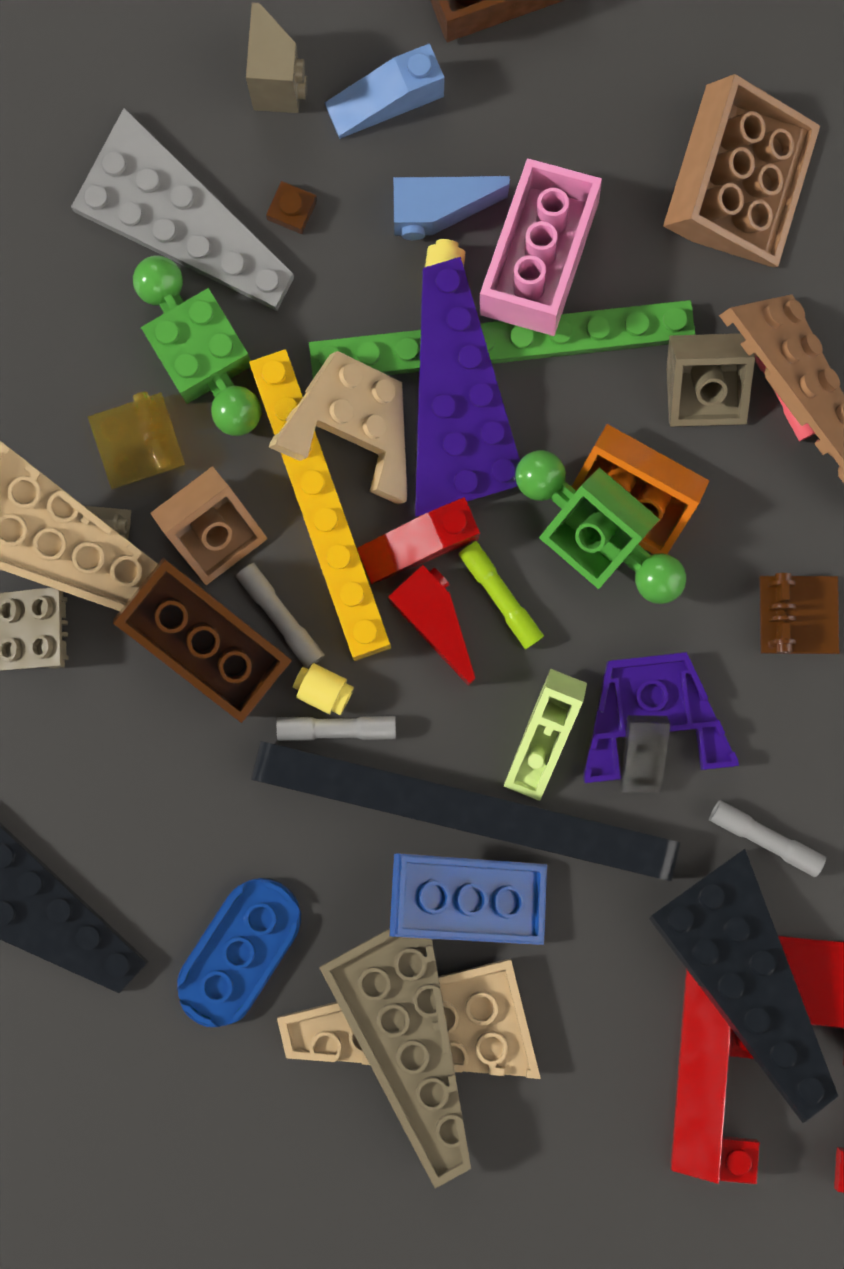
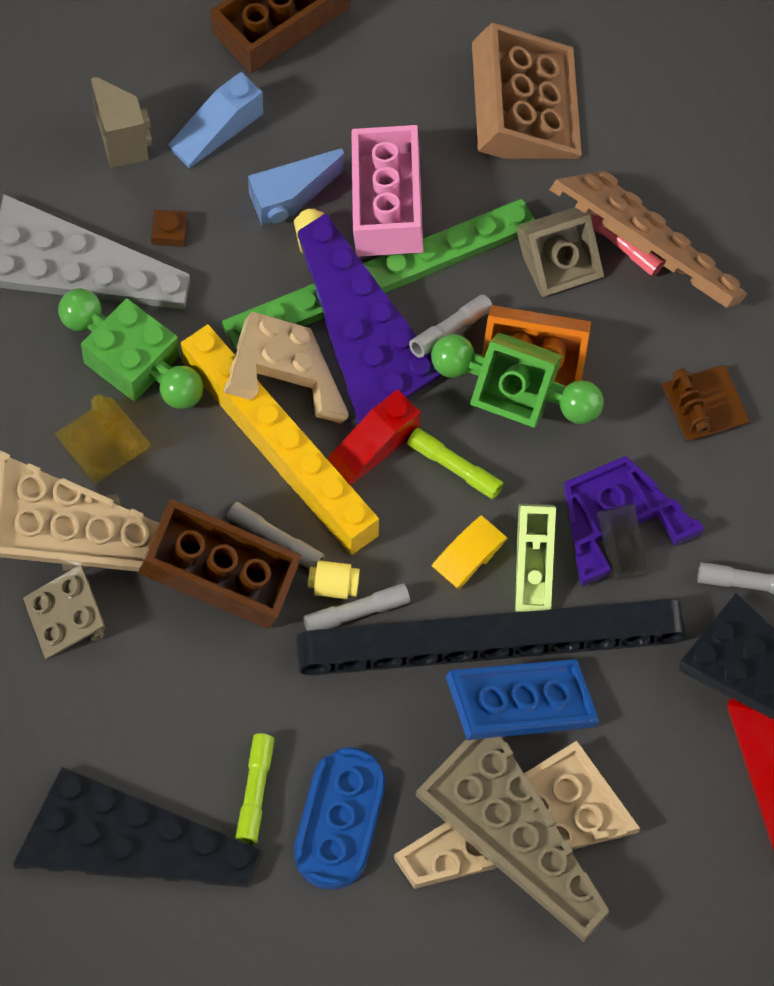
camera: 20 degrees left, 20 degrees down
medium nougat slope [150,466,268,585] -> none
red slope [388,565,475,686] -> none
none -> lime piece [235,733,275,845]
none -> light grey piece [409,294,492,358]
none -> yellow slope [431,515,508,589]

